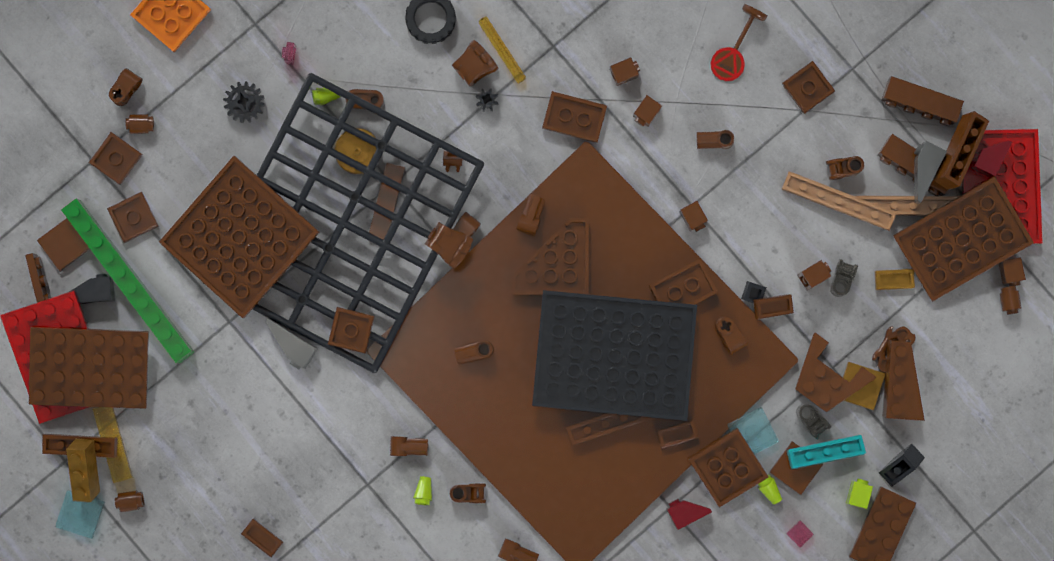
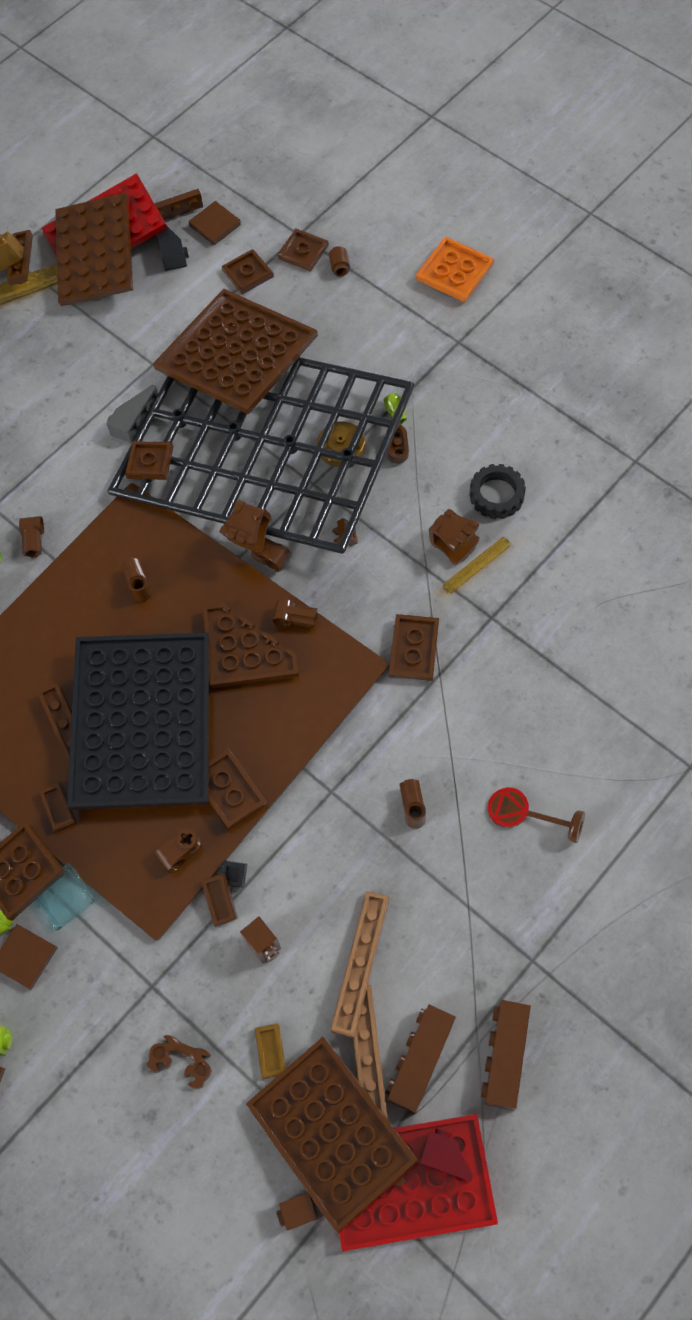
camera: 85 degrees right, 20 degrees down
green brick [61,198,194,363] -> none
reddish brown piece [109,68,143,106] -> none
black gear [223,81,265,123] -> none
clear pink plate [282,42,297,65] -> none
reddish brown tile [369,163,405,239] -> none
black gear [476,88,499,112] -> none
reddish brown brick [609,57,640,86] -> none
reddish brown brick [633,95,662,127] -> none
reddish brown brick [679,201,708,232] -> none
reddish brown tile [782,61,835,114] -> none
teal plate [787,435,866,470] -> none
reddish brown wing [795,332,876,413] -> none
clear smoke piece [796,404,832,440] -> none
reddish brown piece [826,156,864,181] -> none
clear smoke piece [830,259,858,297] -> none
pearl gold tile [843,362,885,410] -> none
black slope [879,444,925,487] -> none
reddish brown wedge [882,340,925,421] -> none
dark grey slope [914,141,947,204] -> none
reddish brown brick [933,111,989,190] -> none
reddish brown brick [1000,286,1022,315] -> none

